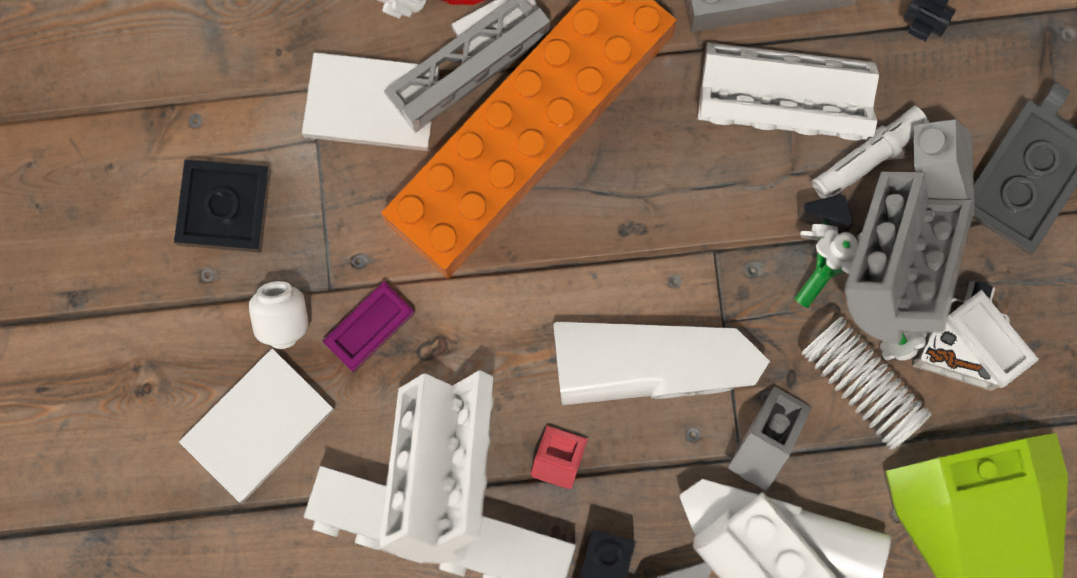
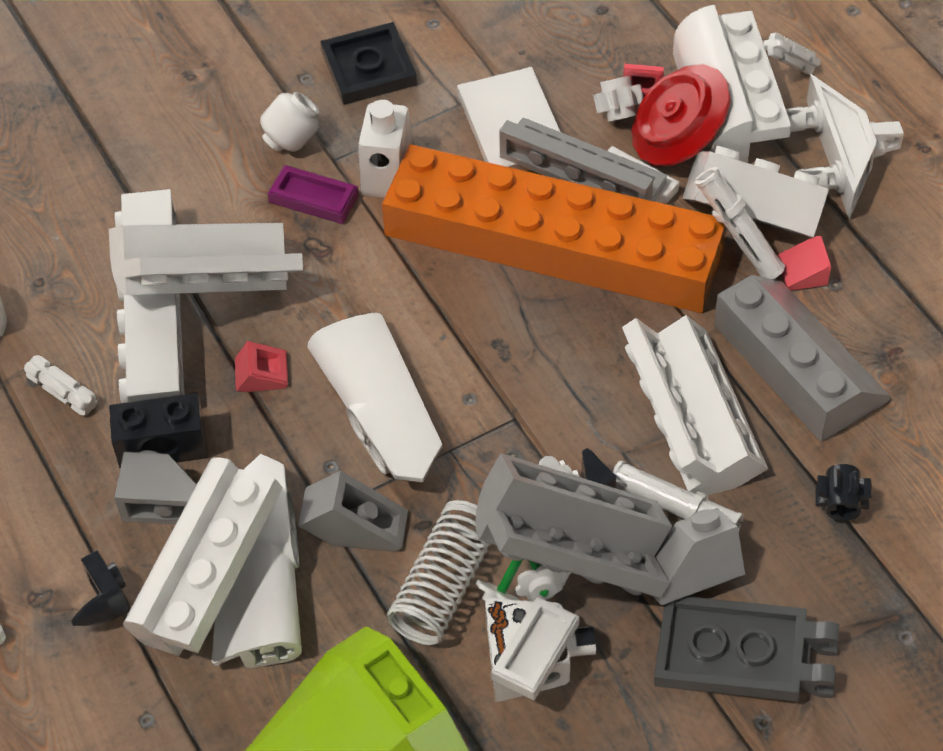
camera: 65 degrees right, 25 degrees down
white tile [179,349,335,504] -> none
none -> white torso [358,100,413,198]

